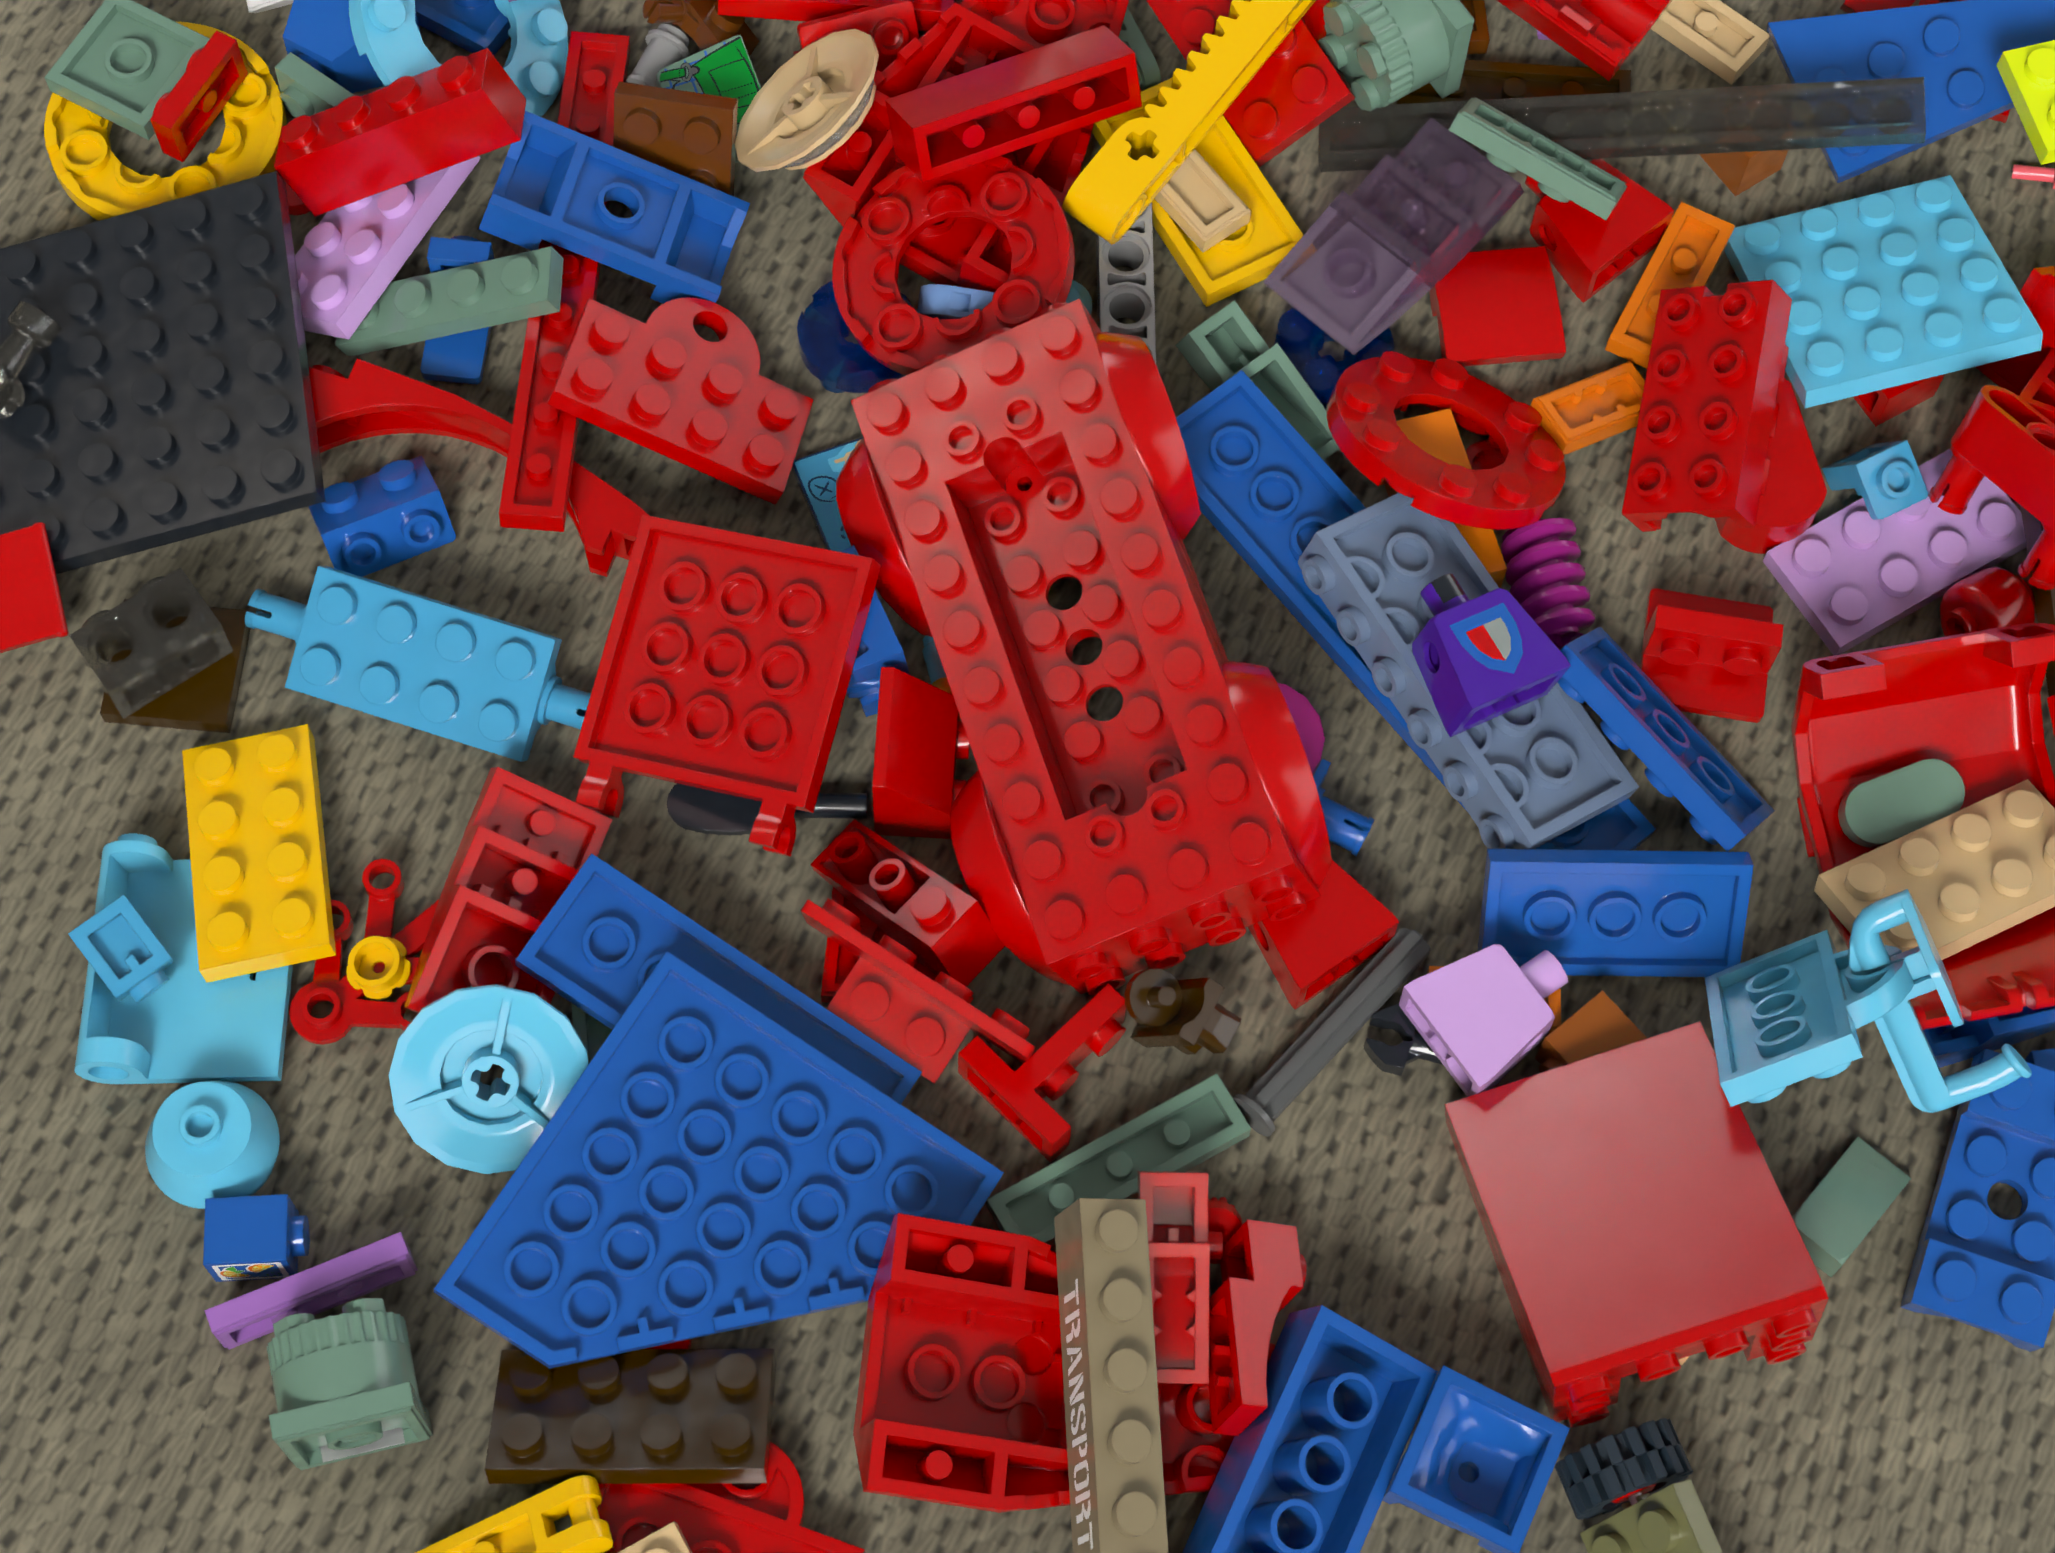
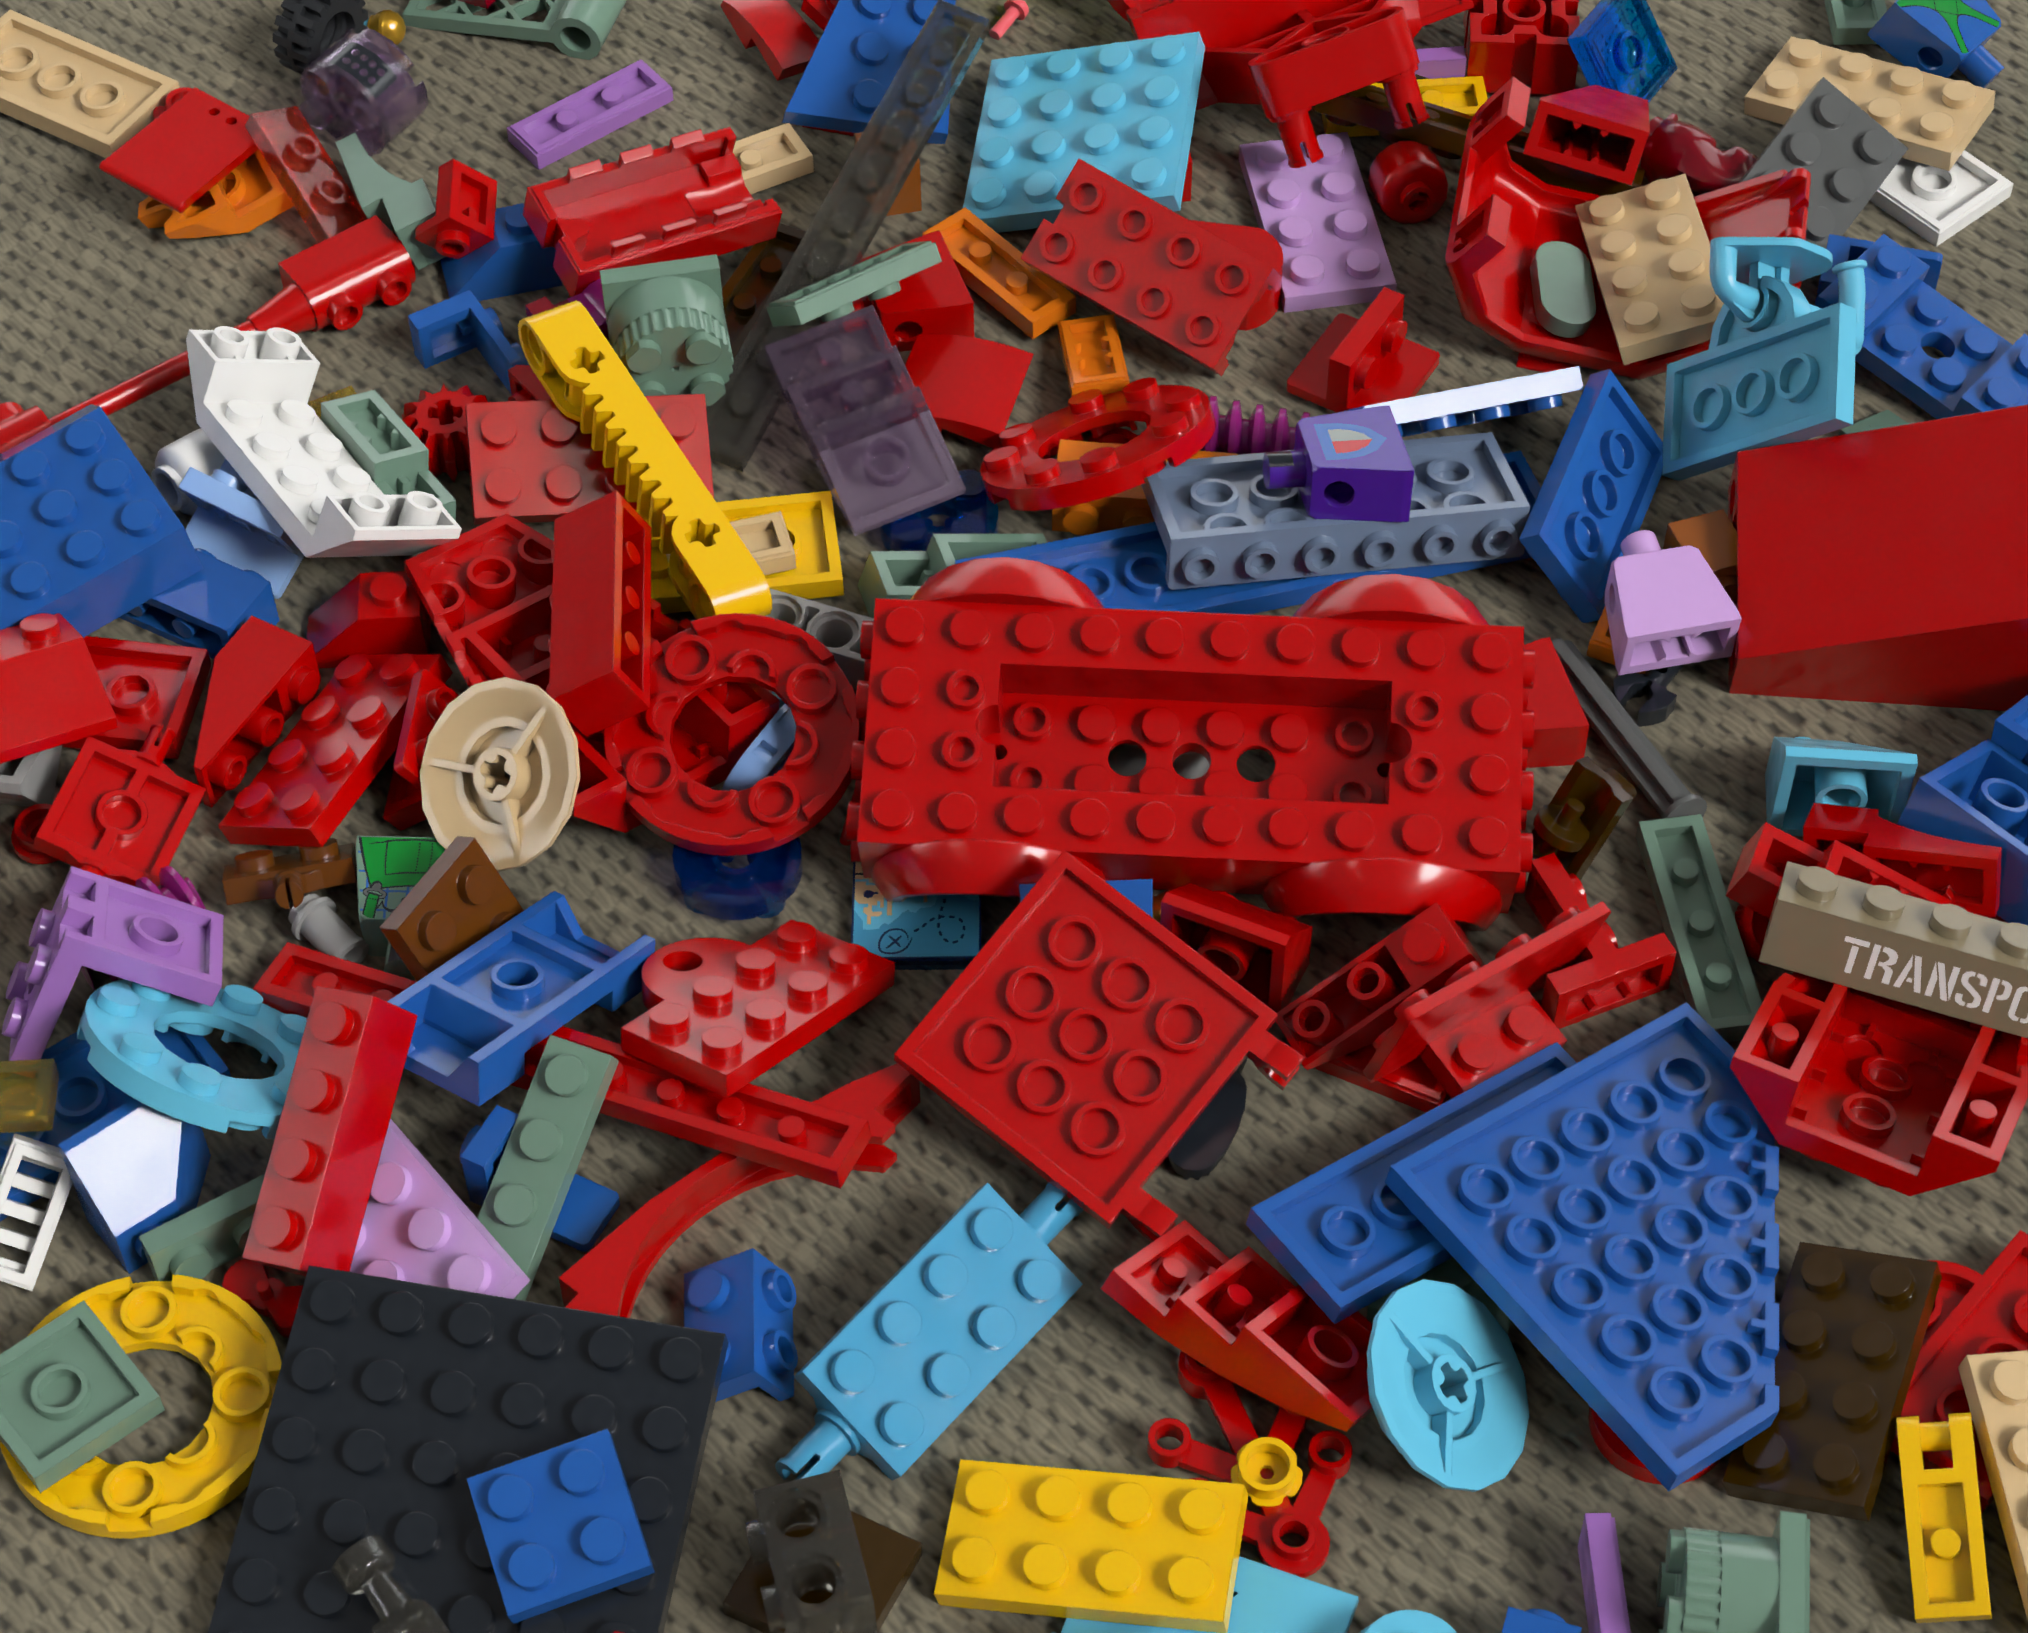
camera: 65 degrees left, 15 degrees down
red plate [150,30,248,162] -> none
dark azure bracket [1822,440,1928,520] -> none
none -> blue plate [467,1429,655,1624]
none -> medium azure slope [1765,737,1918,836]

